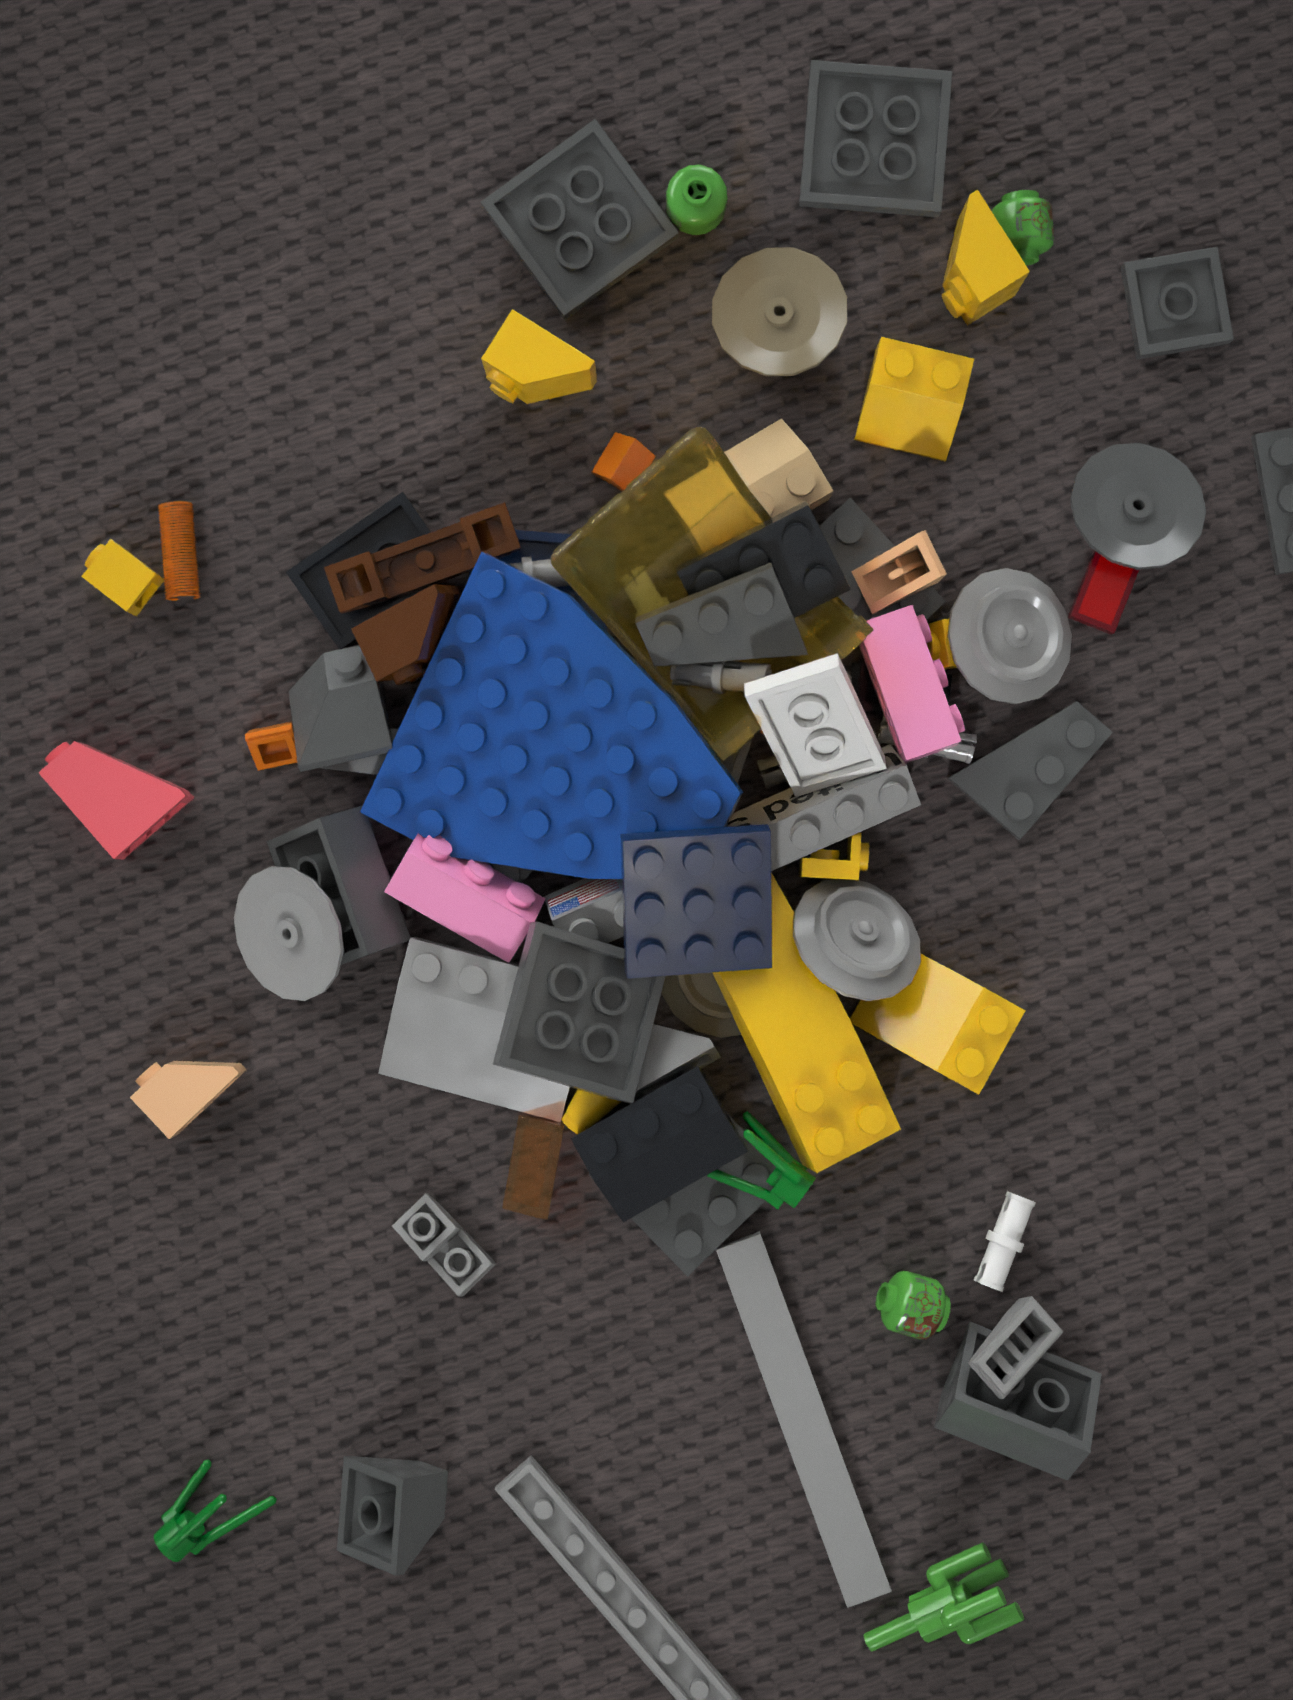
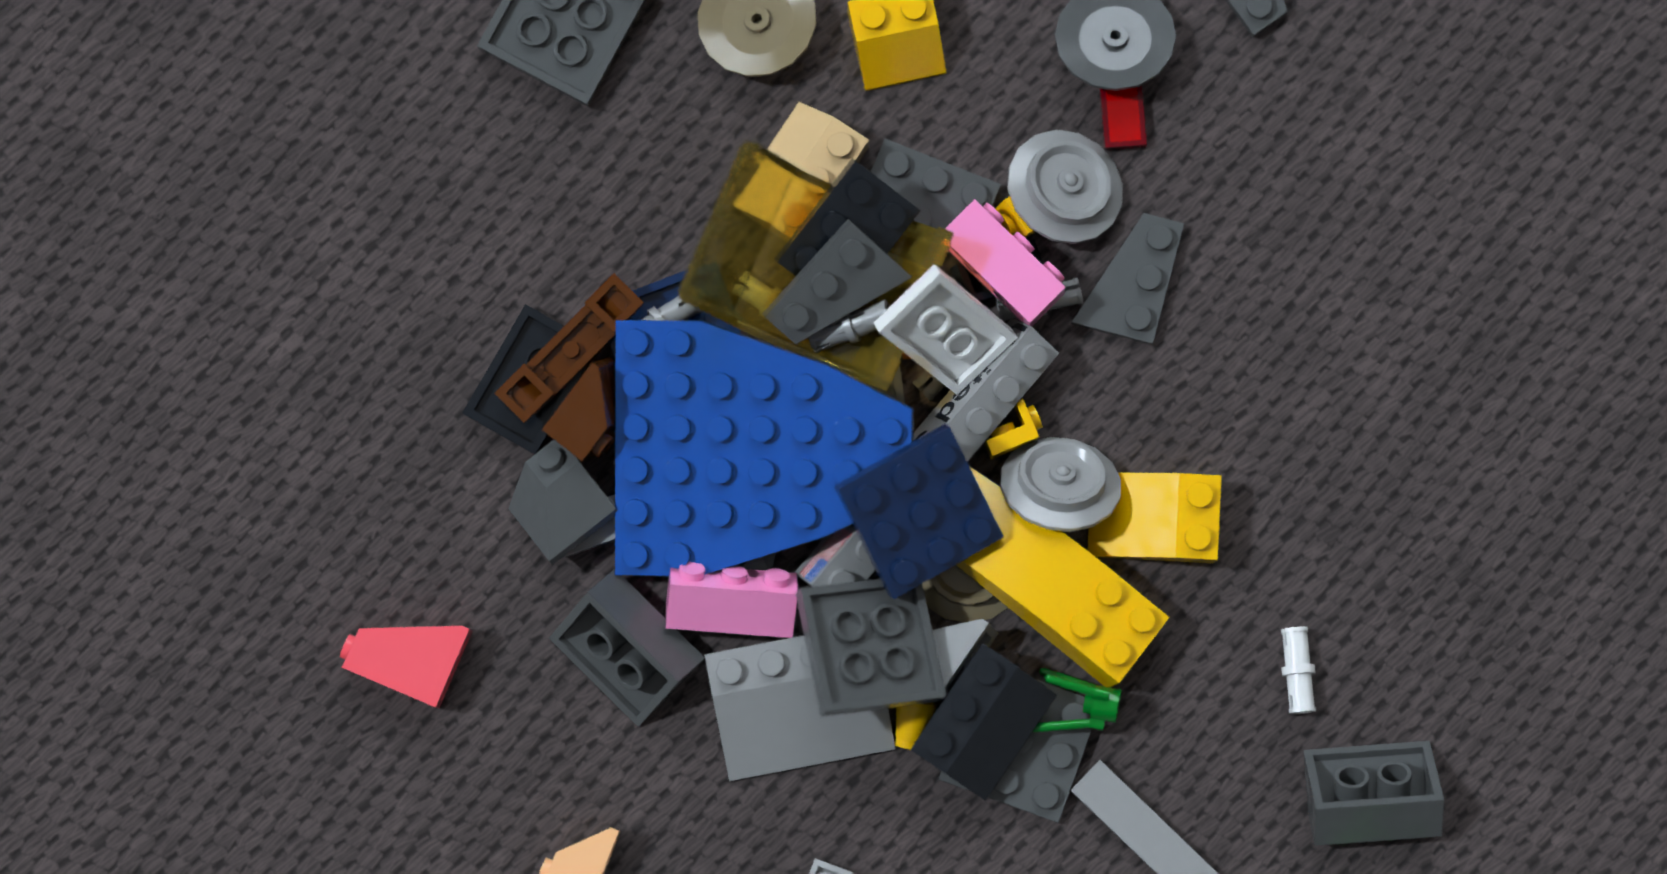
camera: 30 degrees left, 5 degrees down
yellow brick [81,539,164,616] -> none
orange piece [158,501,201,601] -> none
light grey piece [234,866,344,1001] -> none
orange slope [245,721,297,771] -> none
yellow slope [481,309,597,404] -> none
clear orange slope [502,1115,565,1220] -> none
orange slope [591,432,656,497] -> none
light nougat slope [851,530,947,614] -> none
bright green head [876,1271,951,1339] -> none
light grey slope [968,1296,1063,1399] -> none

